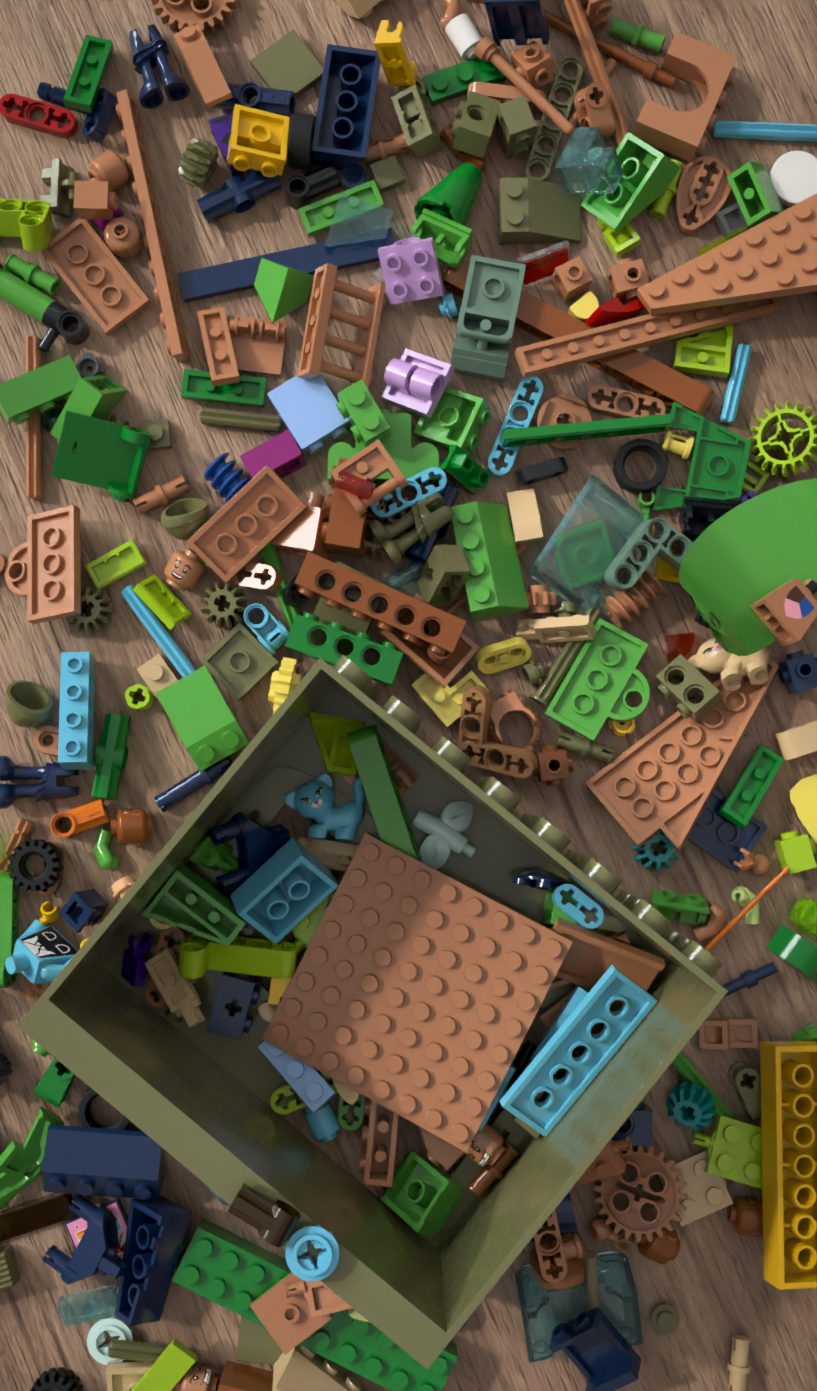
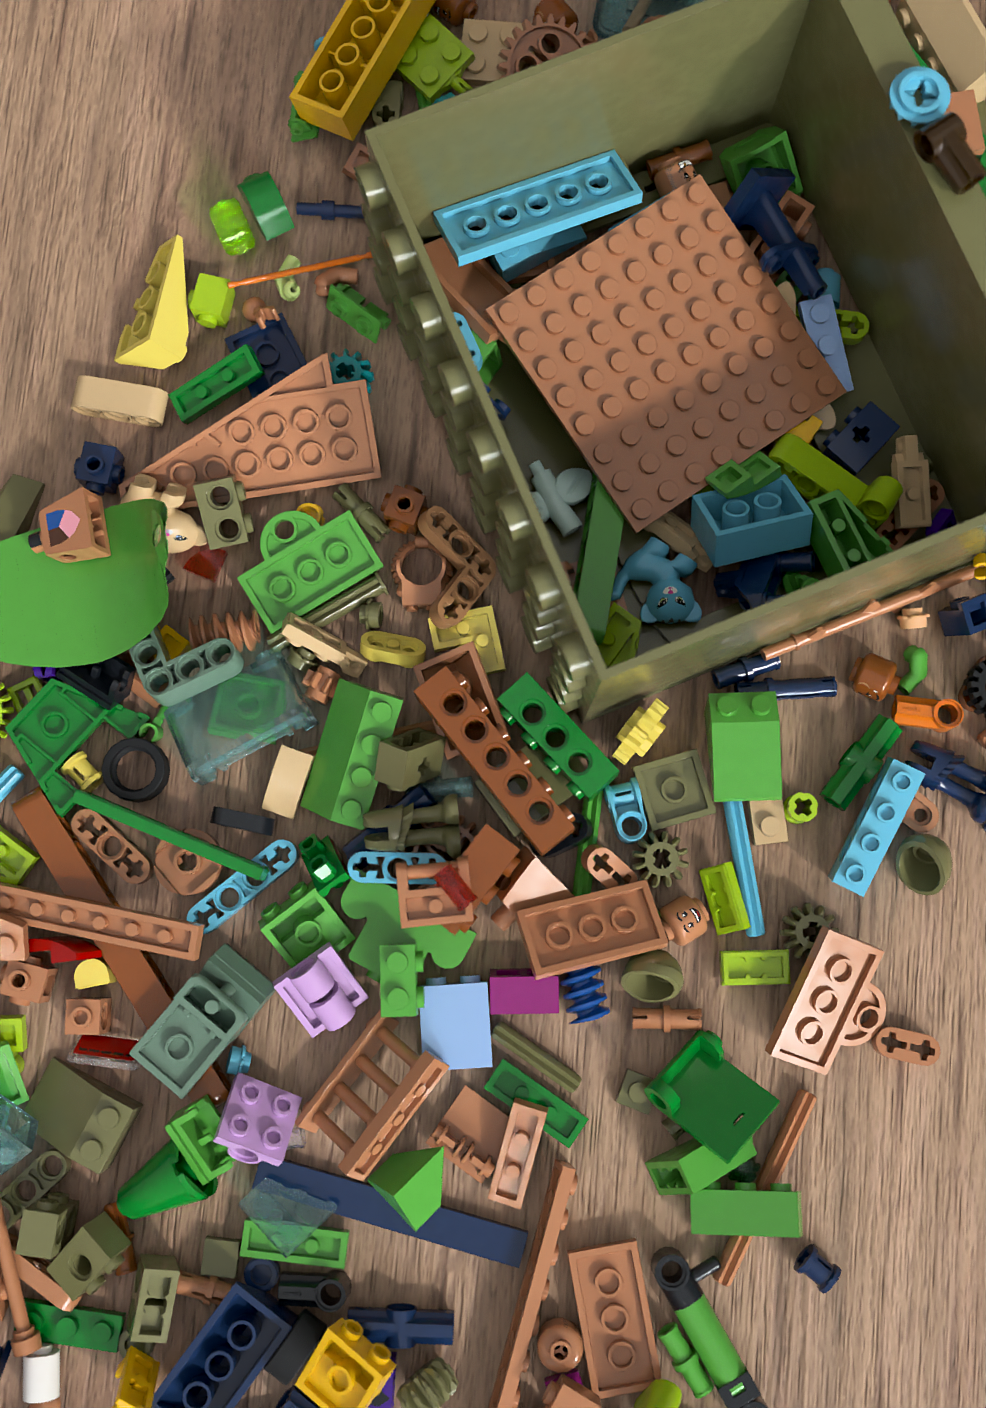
camera: 150 degrees left, 5 degrees down
dark grey plate [75,353,106,377] -> none
none -> bright green slope [705,451,782,499]
none -> dark blue piece [724,168,828,300]

